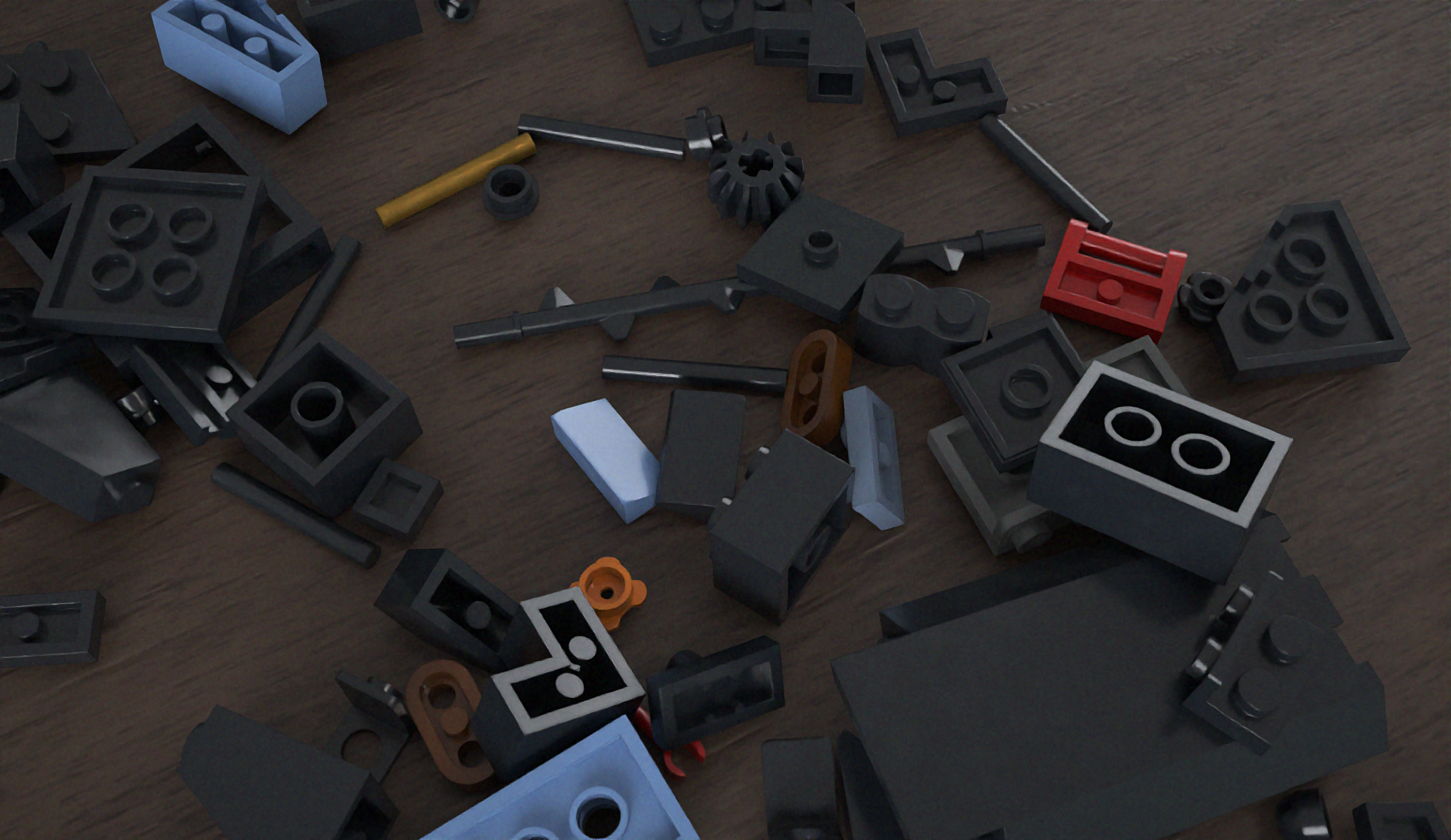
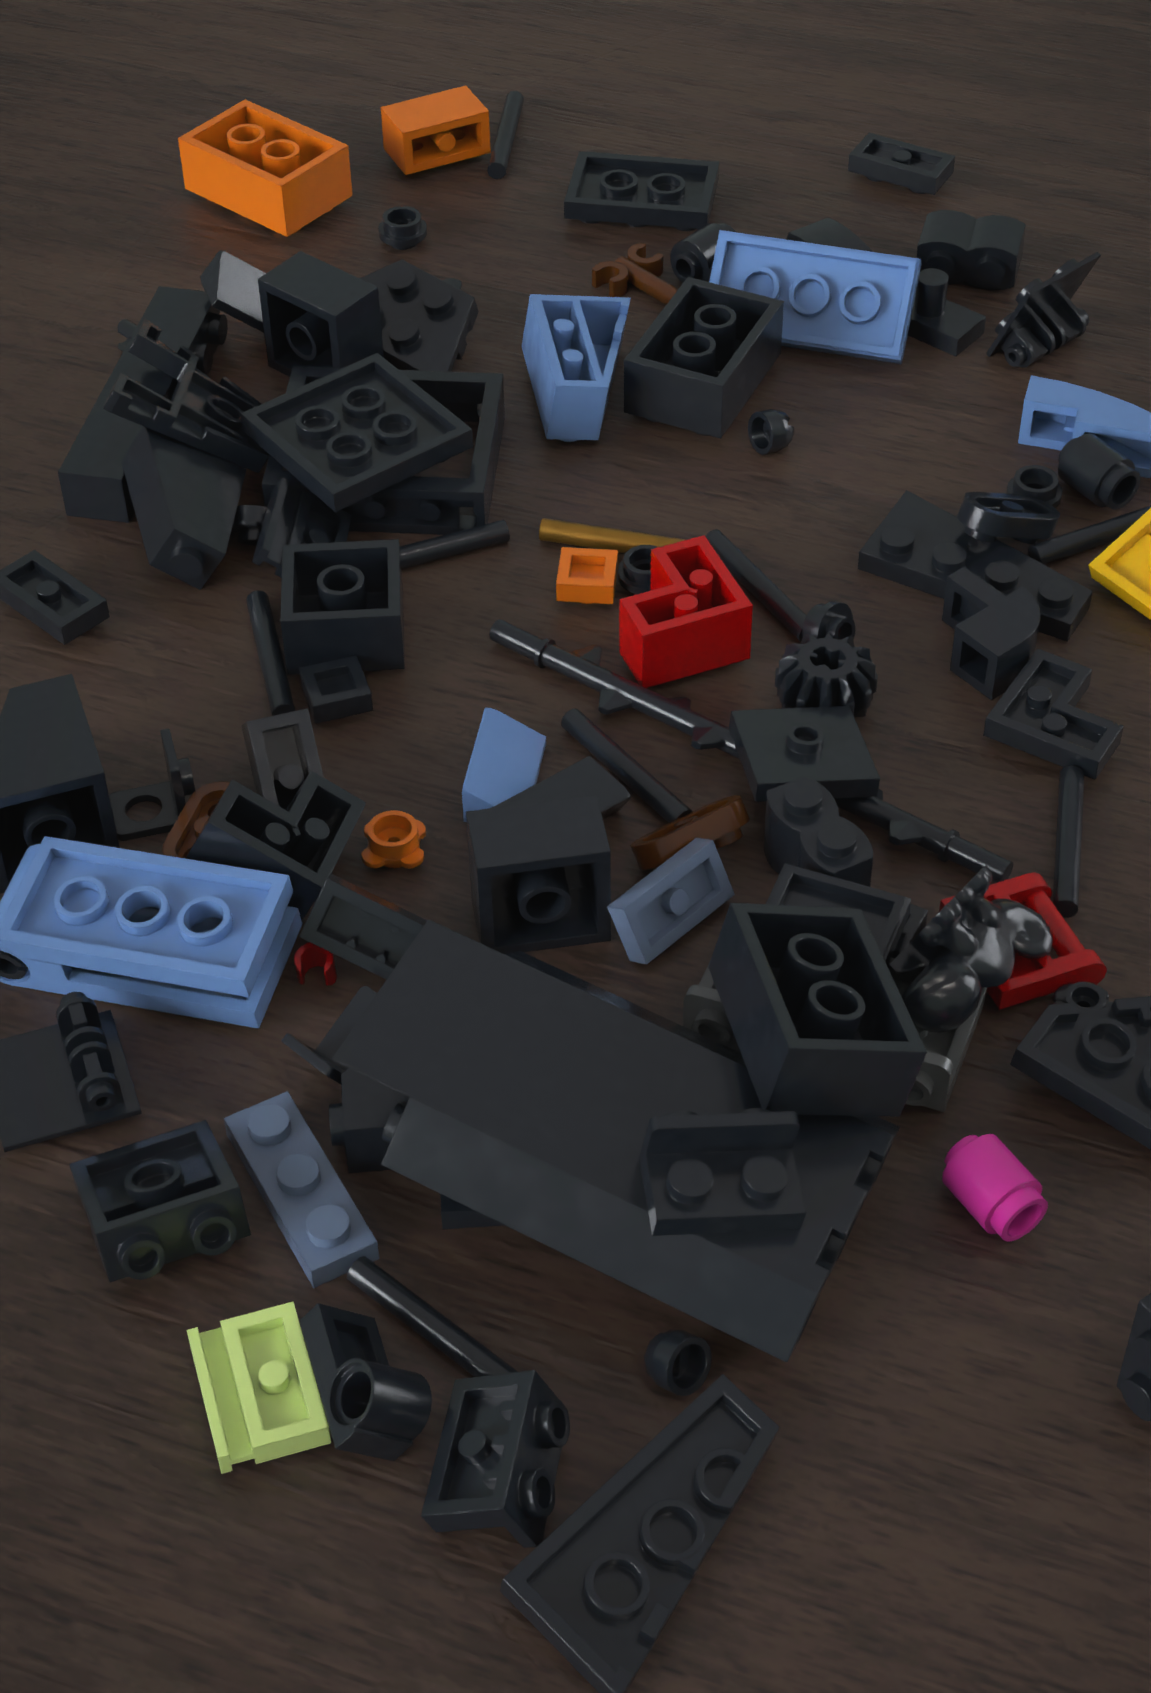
camera: 45 degrees right, 15 degrees down
none -> orange plate [556,547,618,604]
none -> red brick [619,535,753,688]
none -> black animal [887,865,1053,1033]
none -> dark pink brick [942,1134,1048,1242]

